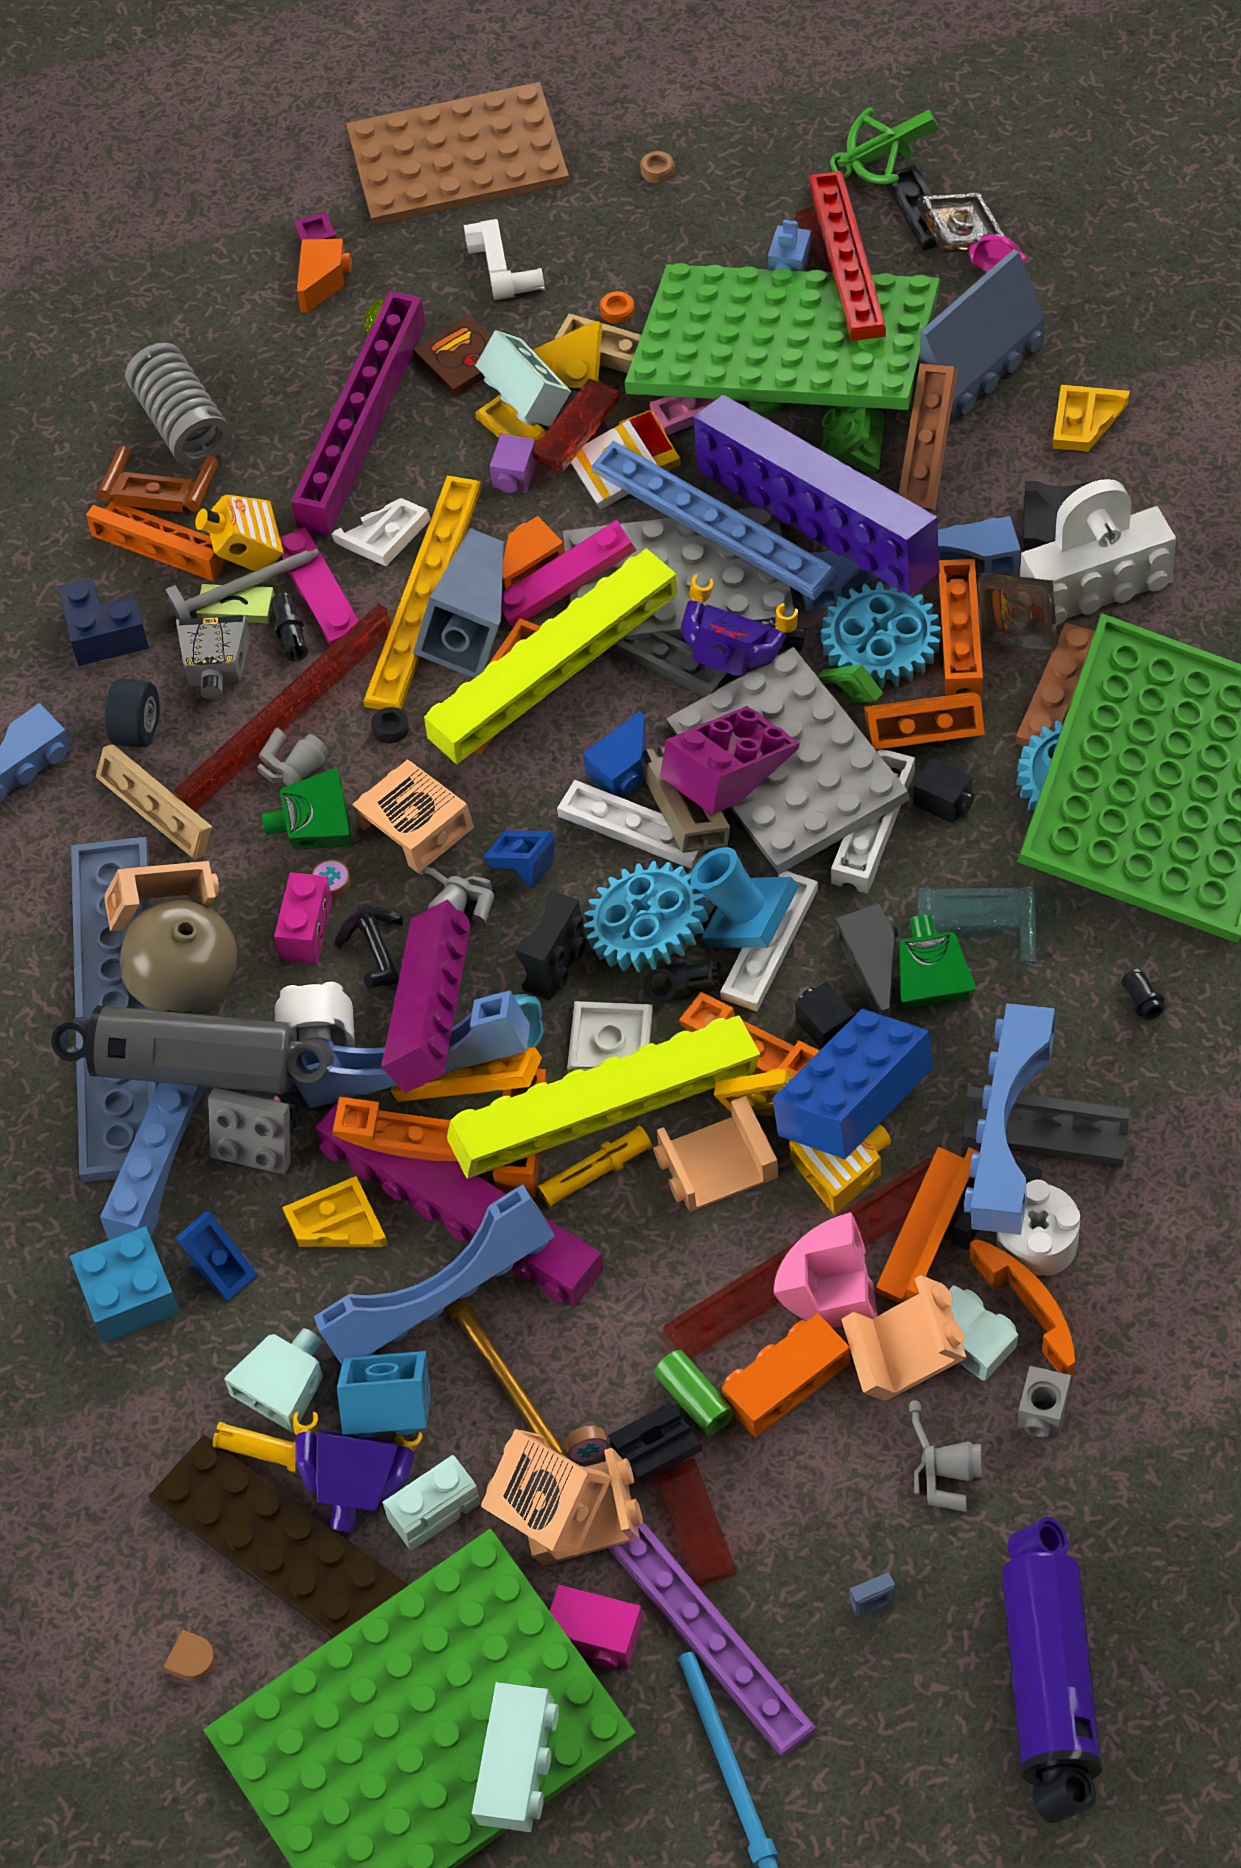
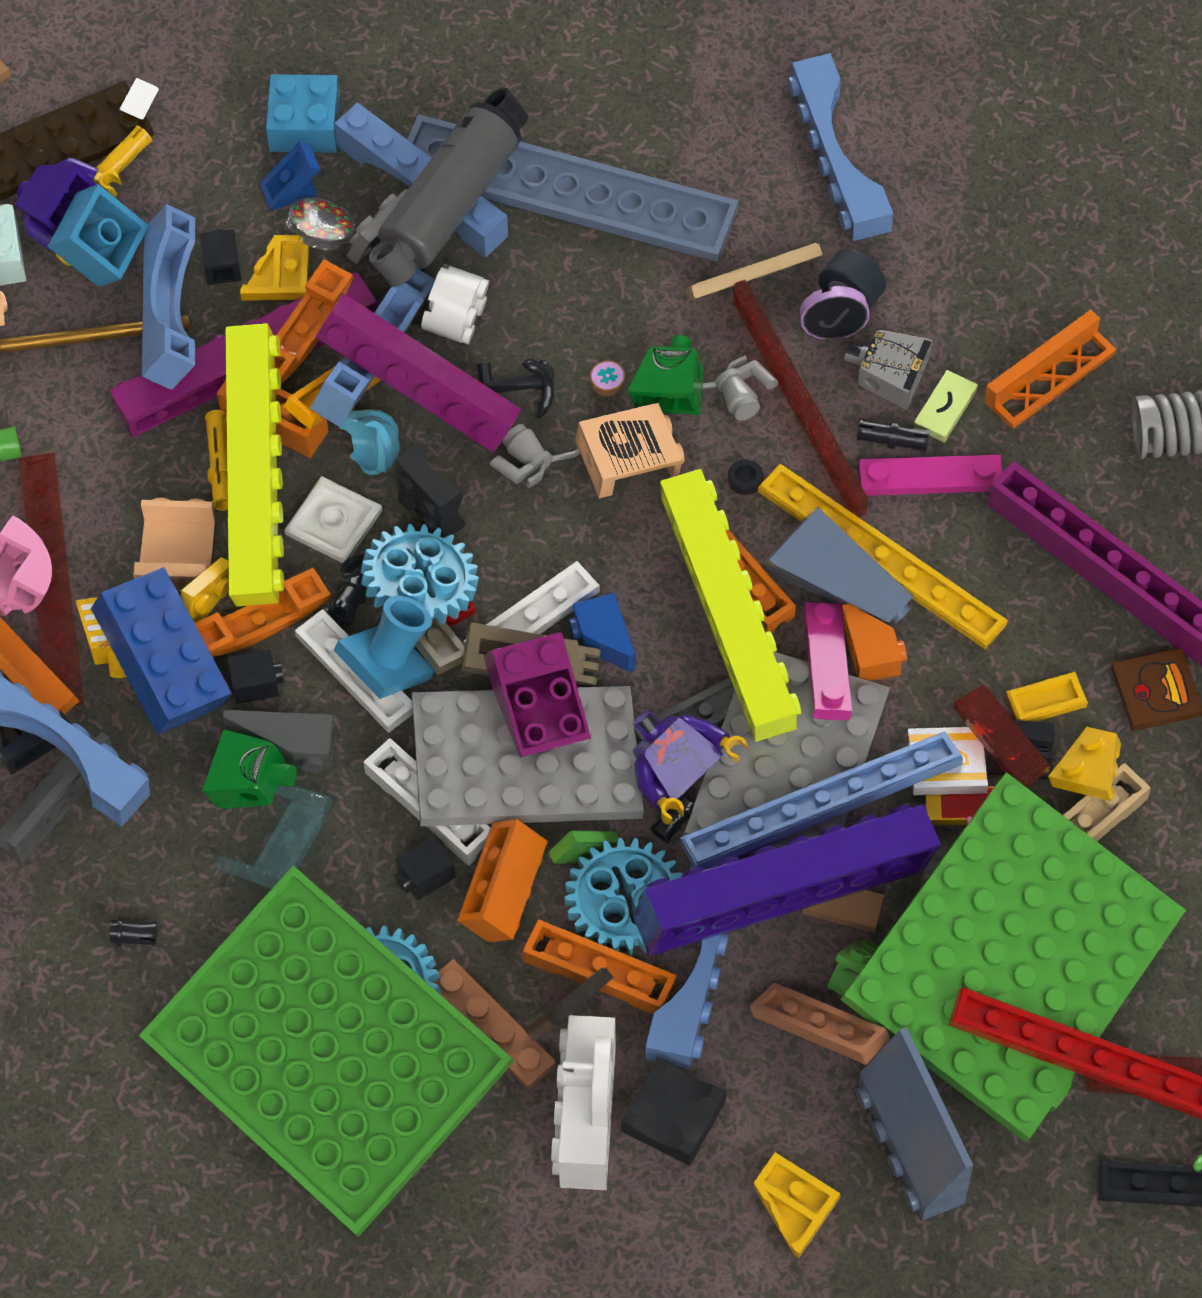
camera: 110 degrees right, 5 degrees up
dark blue brick [58,577,149,666] -> none
dark orange plate [97,446,219,513] -> none
light nougat panel [104,861,219,931] -> none
dark tan cylinder [120,899,238,1014] -> none
light grey piece [165,549,320,619] -> none
yellow torso [195,495,284,571] -> none
light aqua torso [224,1328,323,1433] -> none
dark pink brick [274,872,333,964] -> none
white wing [332,498,431,566] -> none
light aqua brick [475,330,571,427] -> none
blue slope [483,830,555,889] -> none
medium lavender brick [489,434,538,493] -> none
orange tile [600,291,635,324] -> none
medium blue brick [768,220,812,272] -> none
clear smoke tile [916,192,1004,253] -> none
dark pink piece [969,235,1027,273] -> none
none -> white sticker [119,78,159,120]
none -> black brick [200,229,242,285]
none -> tile [286,197,355,250]
none -> black tile [800,286,869,339]

